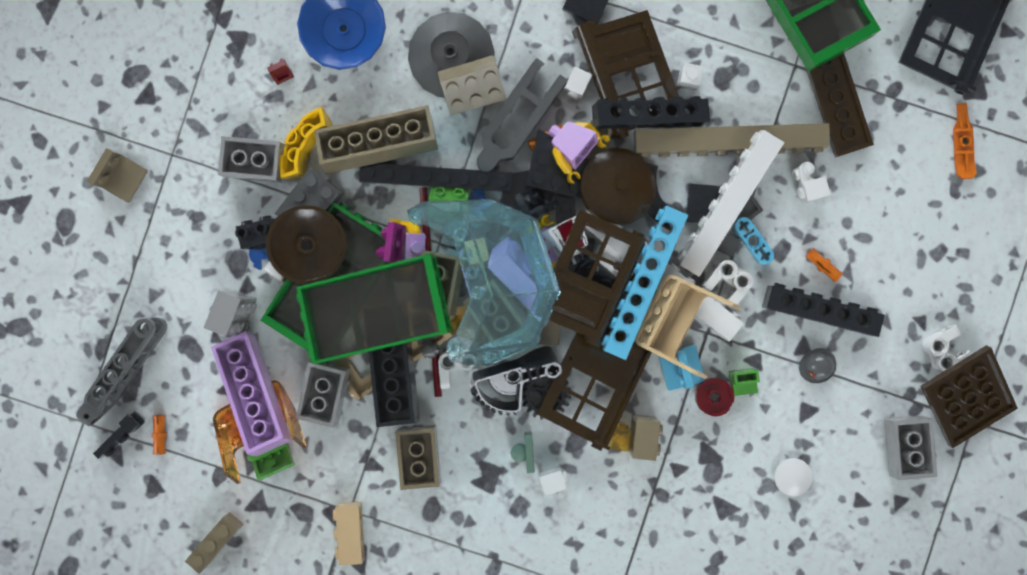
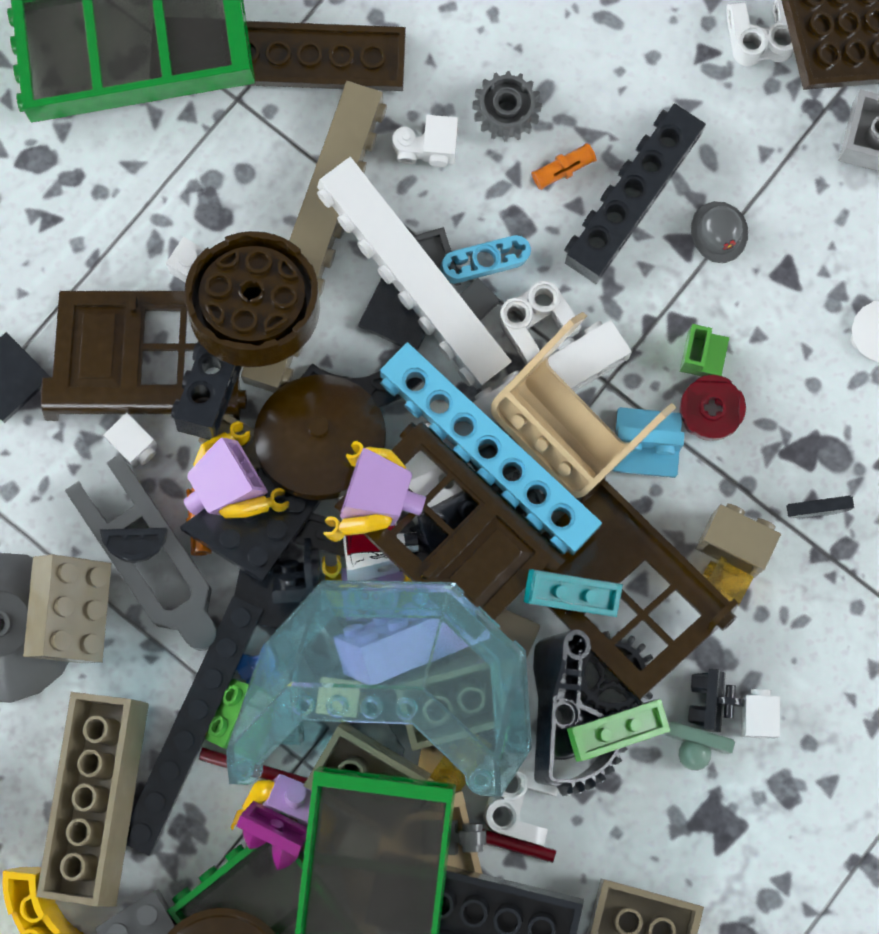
camera: 70 degrees left, 10 degrees down
none -> black tile [100,528,168,563]
none -> dark brown brick [184,231,320,367]
none -> lavender torso [323,441,426,542]
none -> dark grey gear [472,71,542,142]
none -> teal tile [523,569,623,617]
none -> bright green plate [567,699,670,762]
none -> black hips [688,669,744,732]
none -> black tile [786,495,854,518]

